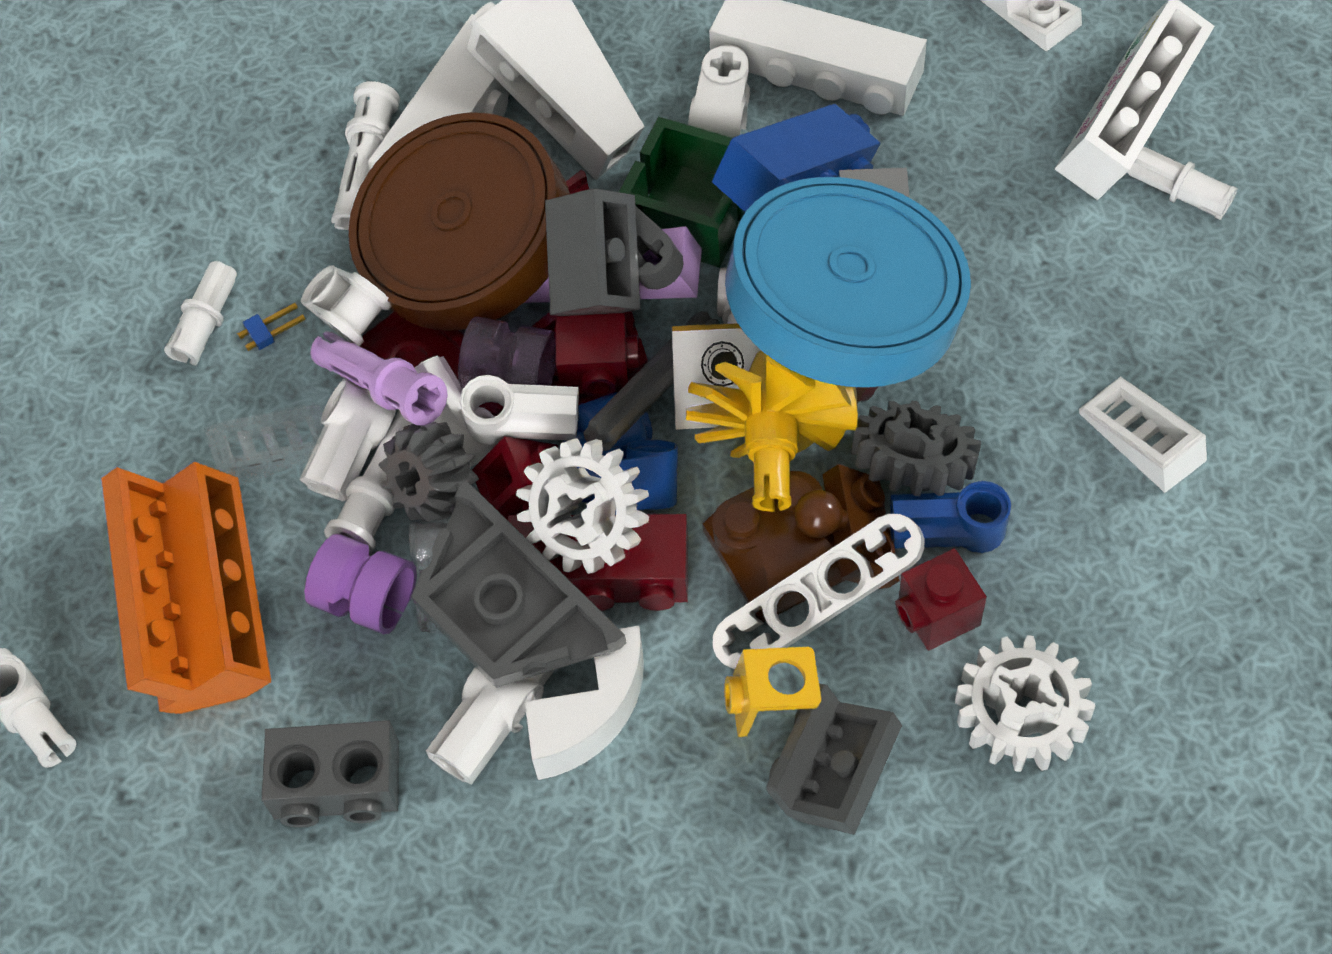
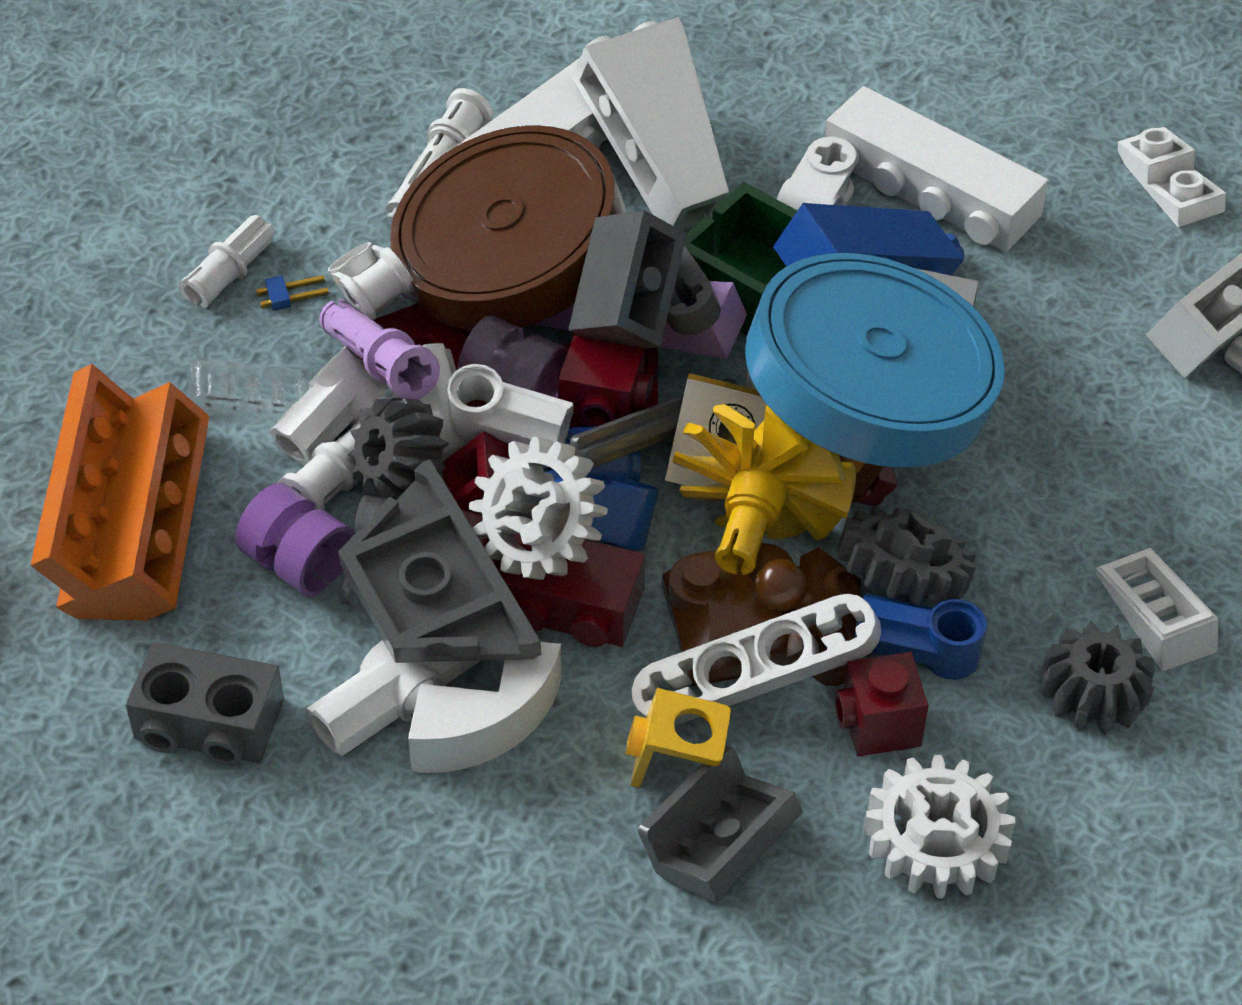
camera: 10 degrees right, 10 degrees down
none -> dark grey gear [1042,621,1155,735]

